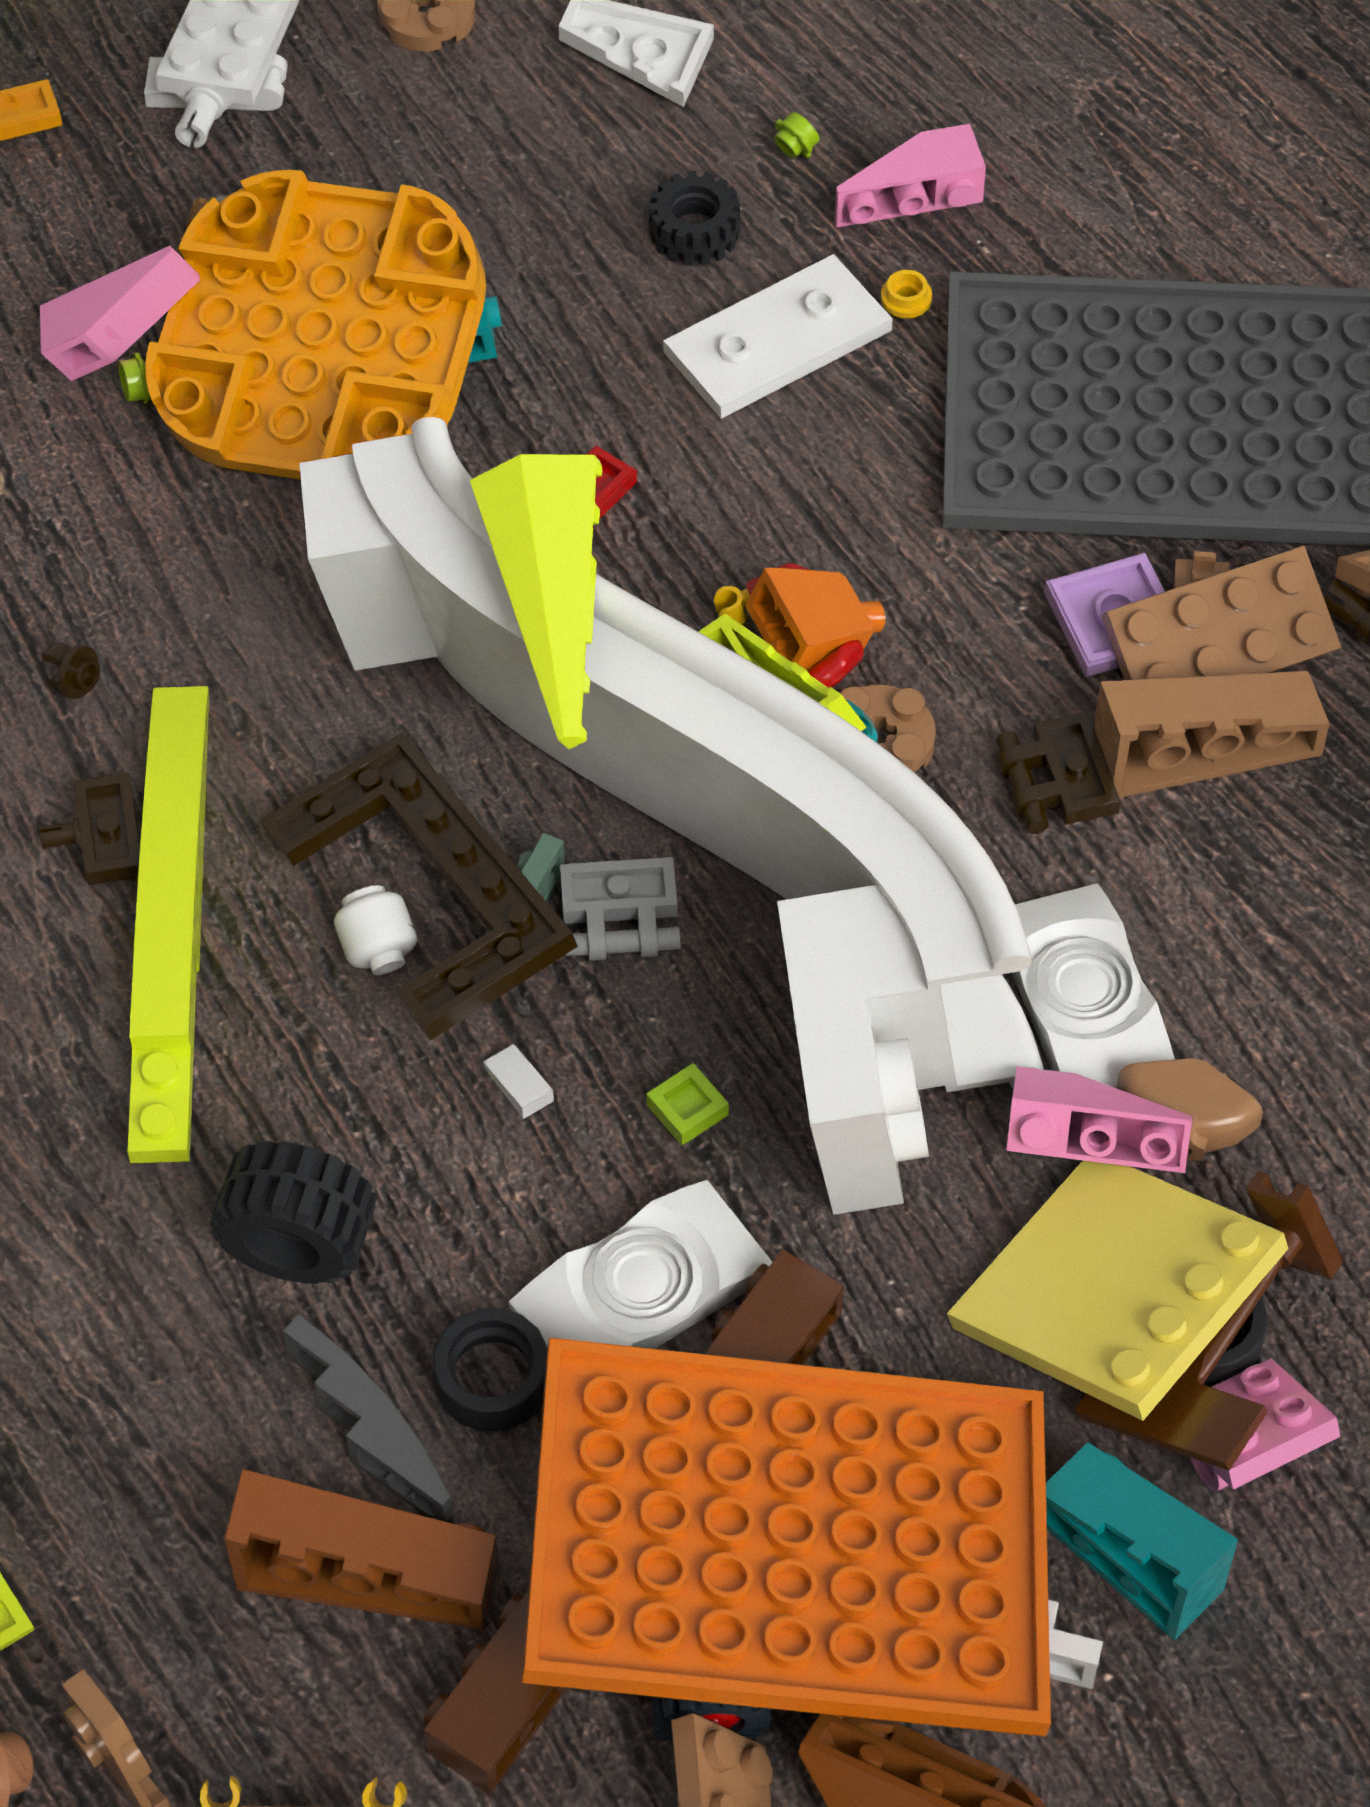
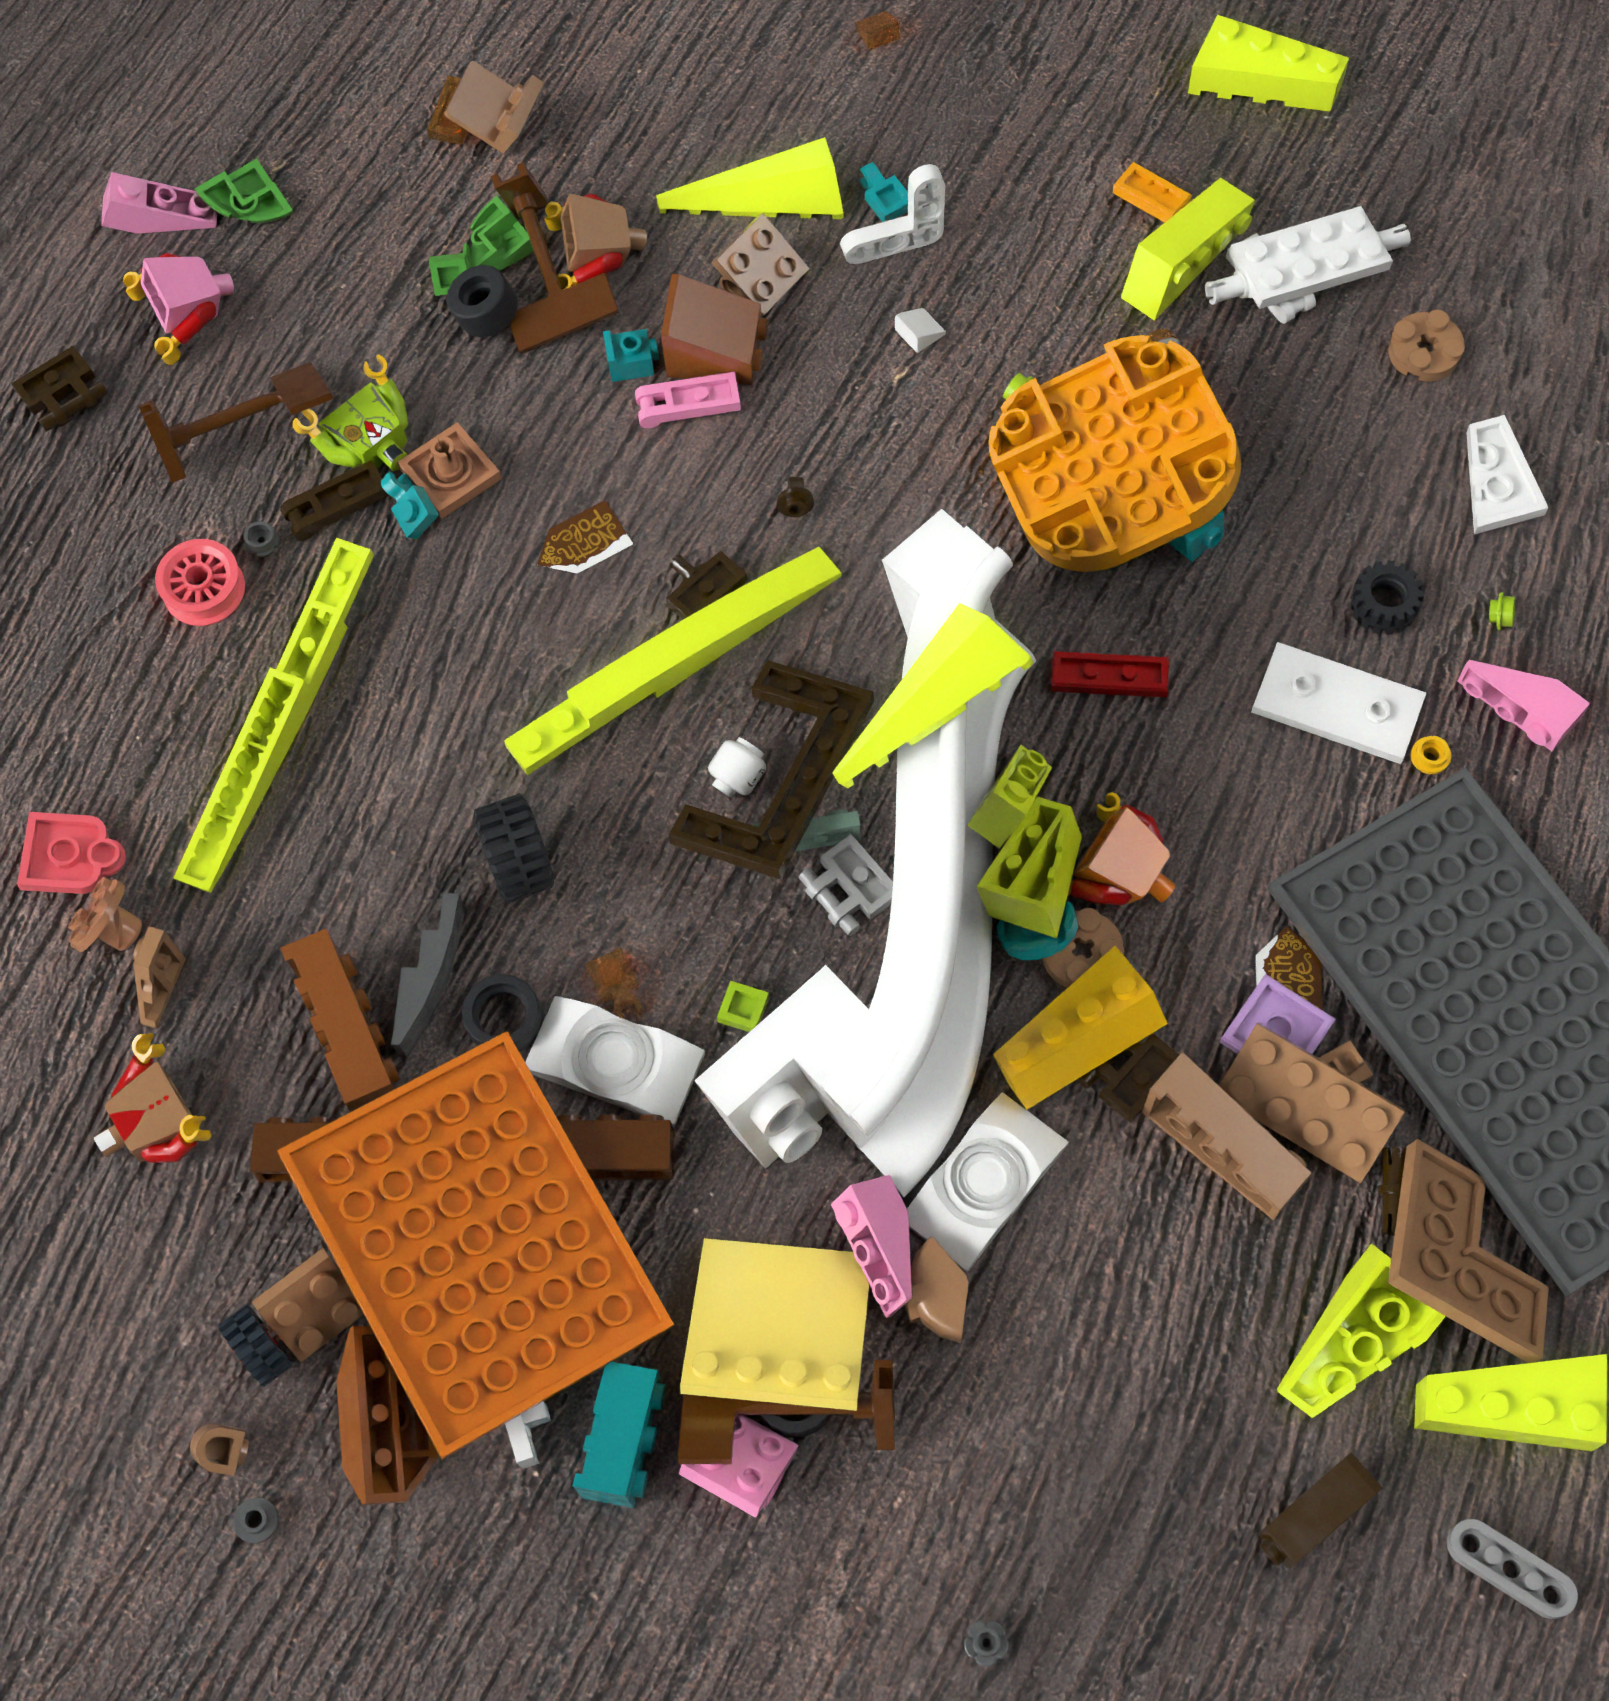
camera: 60 degrees right, 10 degrees up
bright pink slope [40,245,200,381] -> none
white piece [483,1044,554,1119] -> none
none -> clear orange plate [584,947,642,1019]
none -> yellow wedge [993,946,1168,1110]
none -> neon yellow wedge [1121,178,1255,321]
none -> reddish brown sticker [1256,927,1323,1010]

